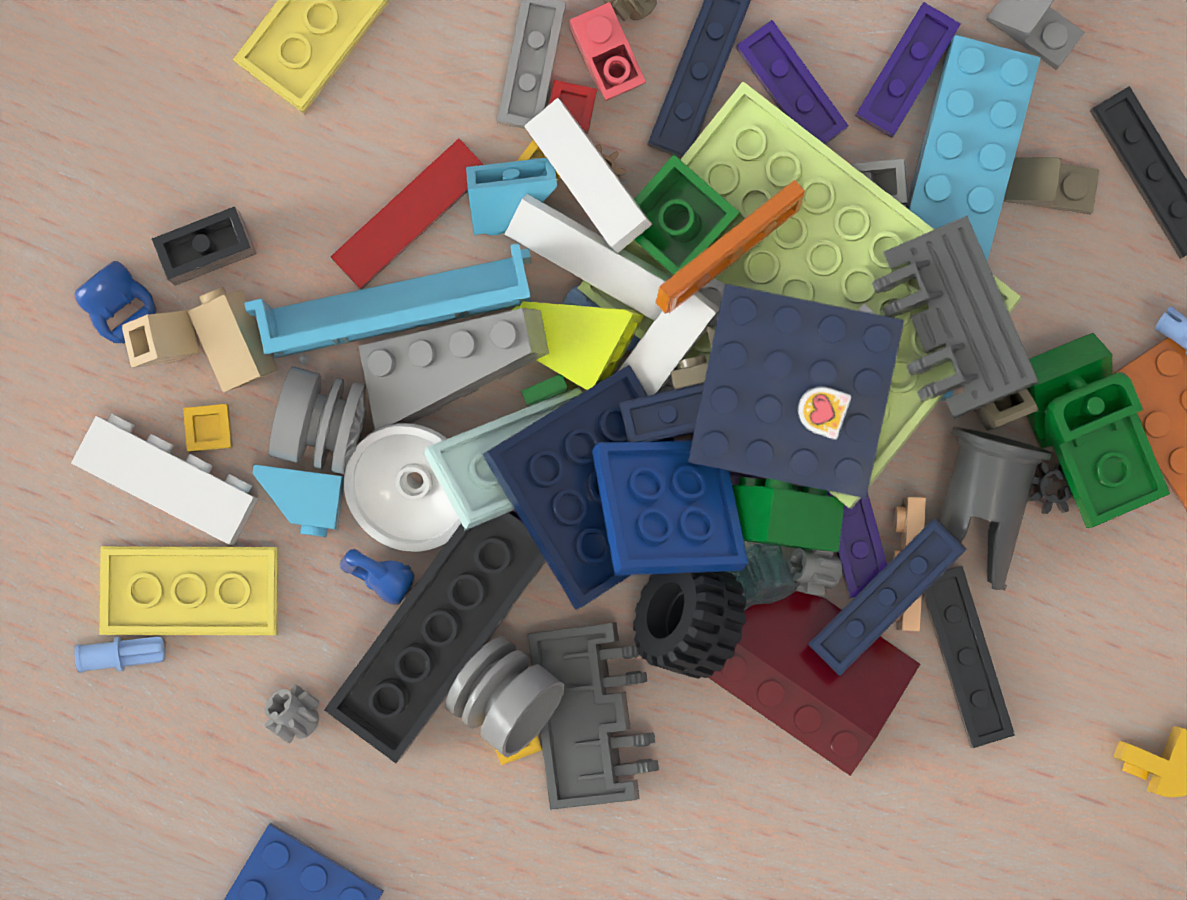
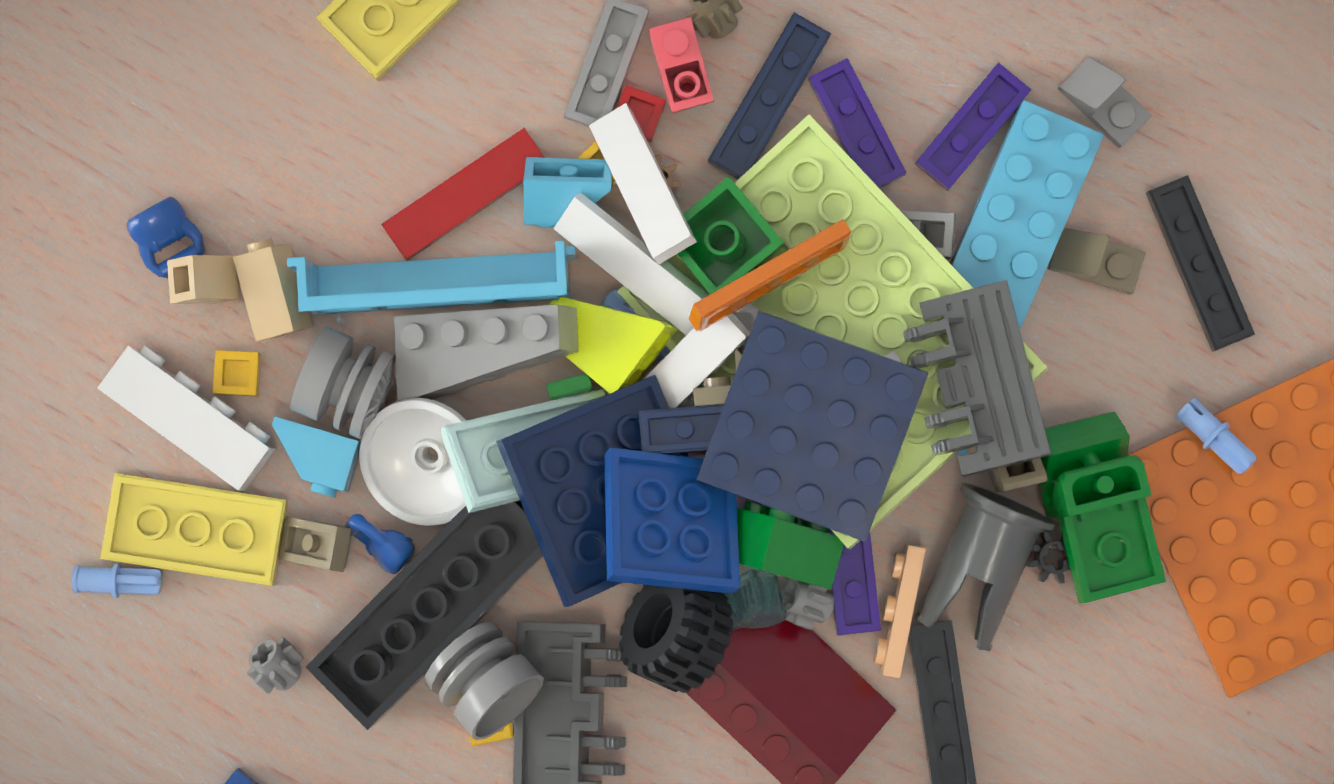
camera: 15 degrees right, 0 degrees up
black brick [152,206,257,286] -> none
tile [798,386,851,439] -> none
dark blue tile [808,518,967,676] -> none
none -> dark tan slope [278,516,351,572]

